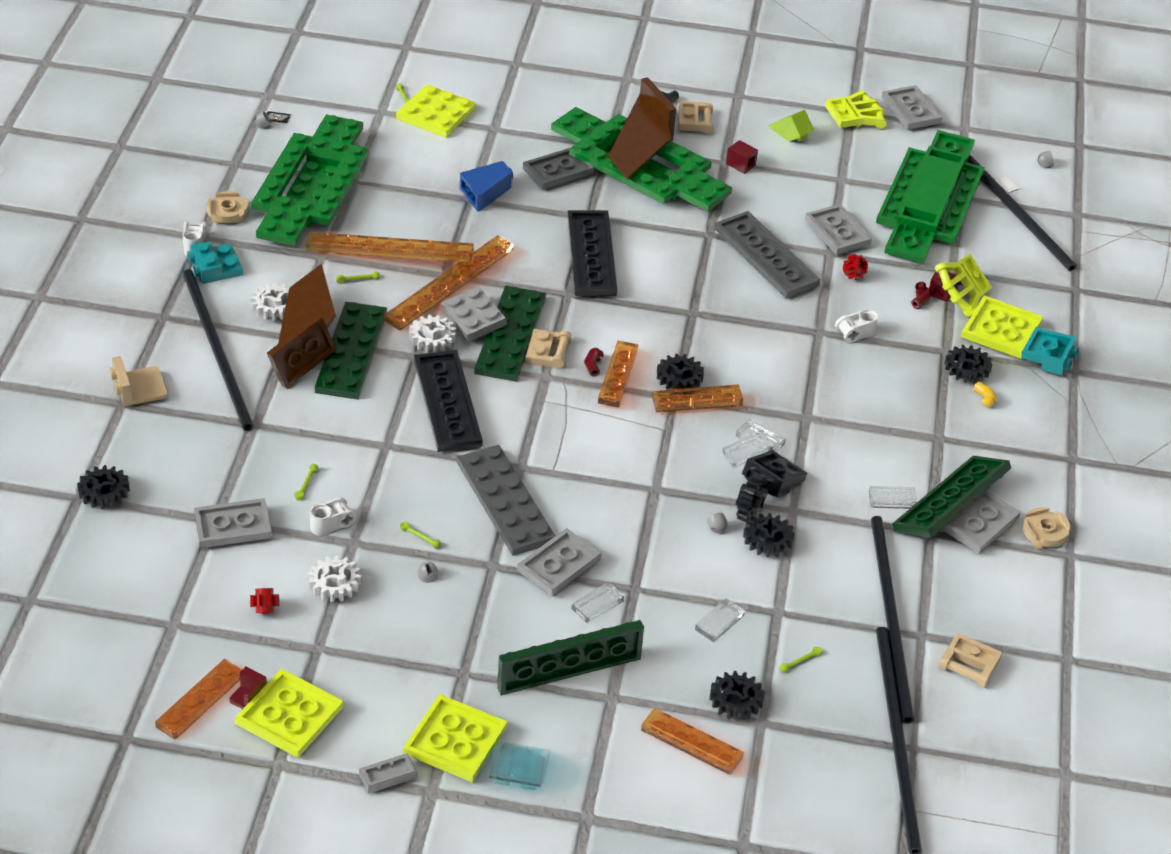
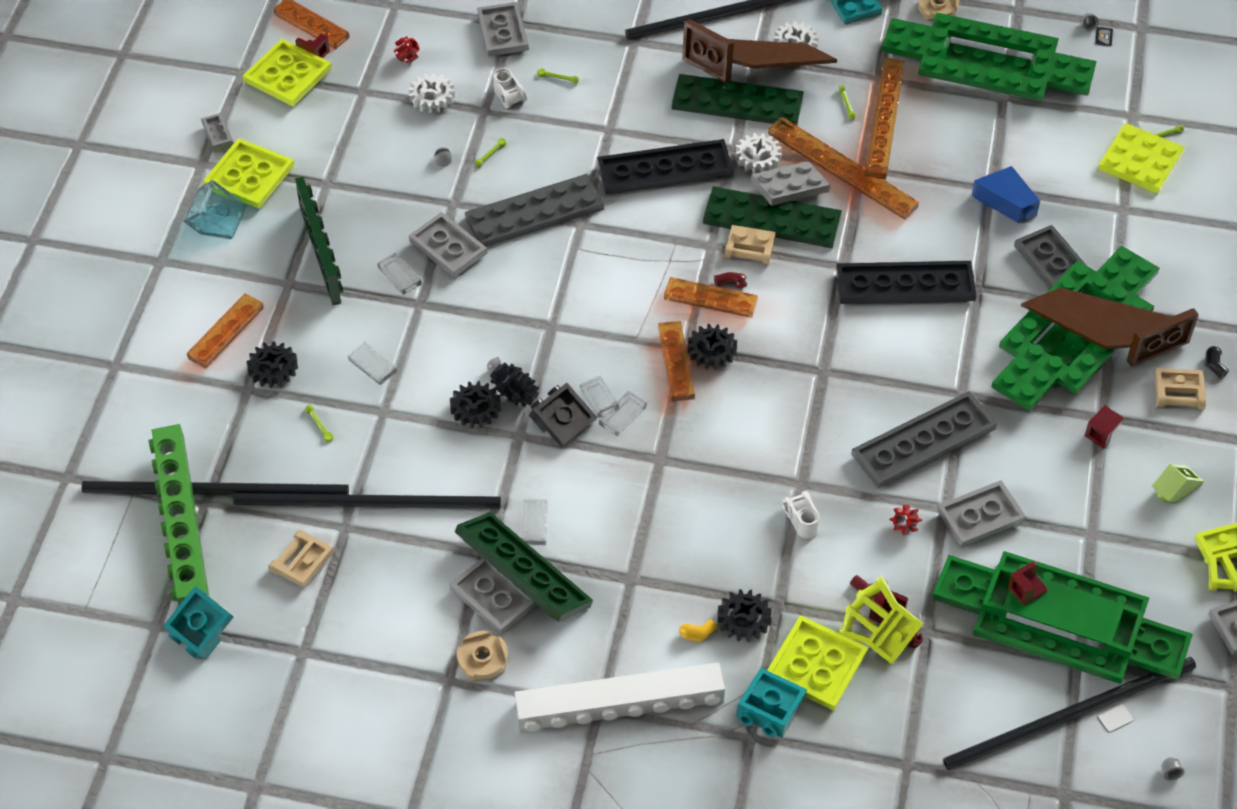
camera: 95 degrees right, 10 degrees up
none -> bright green brick [148,424,210,605]
none -> teal plate [163,586,234,659]
none -> white brick [515,662,725,732]
none -> dark red panel [1008,561,1048,606]

